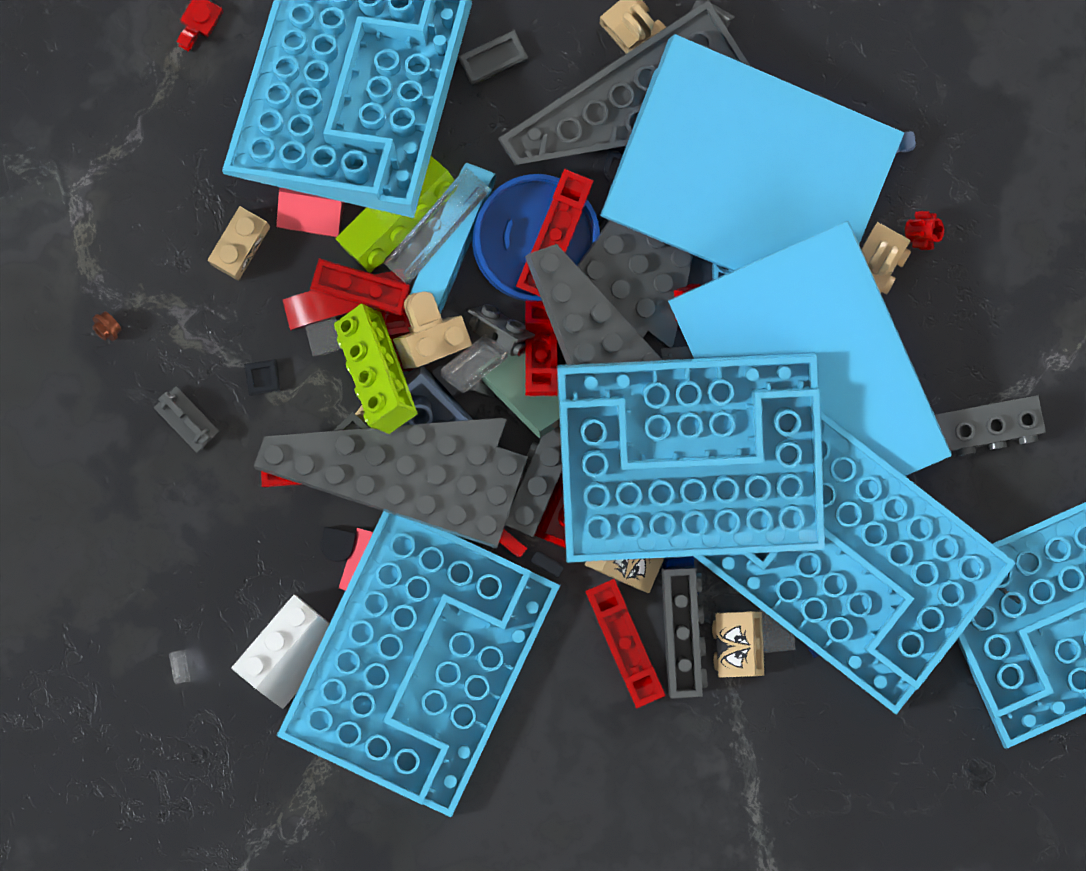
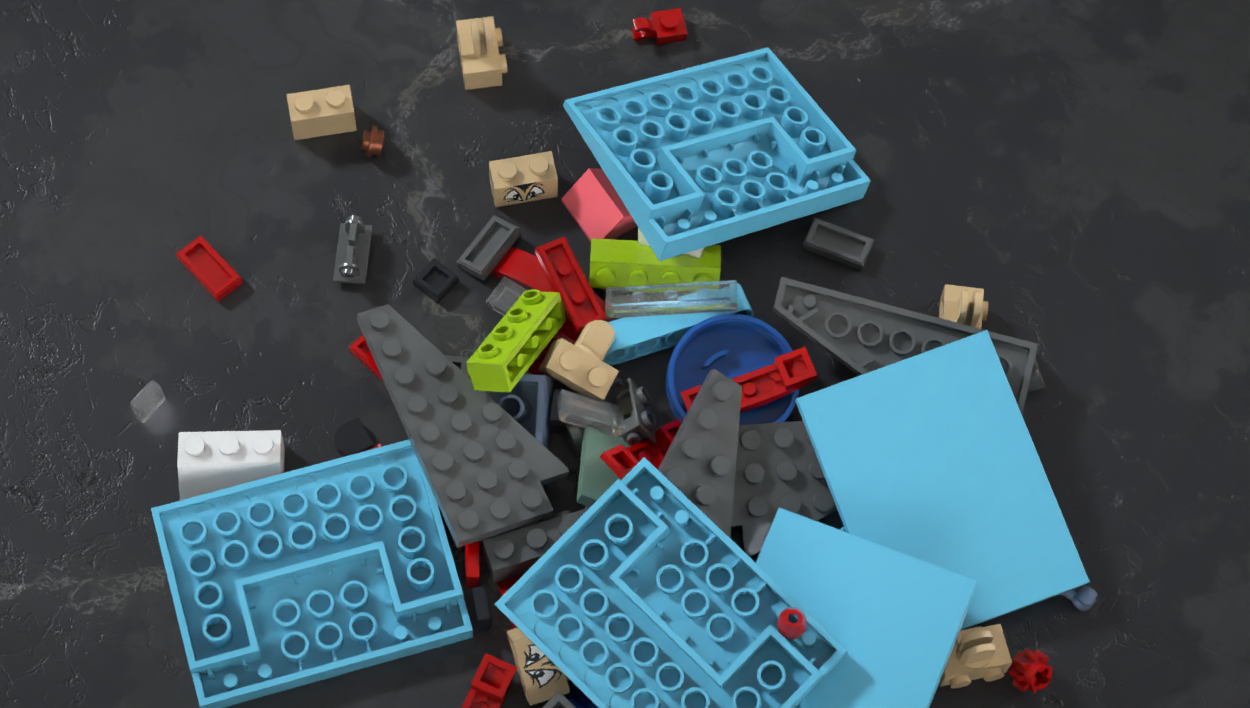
camera: 40 degrees right, 20 degrees down
none -> red tile [176,235,243,302]
none -> tan brick [286,85,357,140]
none -> tan brick [456,16,507,90]
none -> dark grey tile [457,215,521,281]
none -> red hose [777,607,807,640]

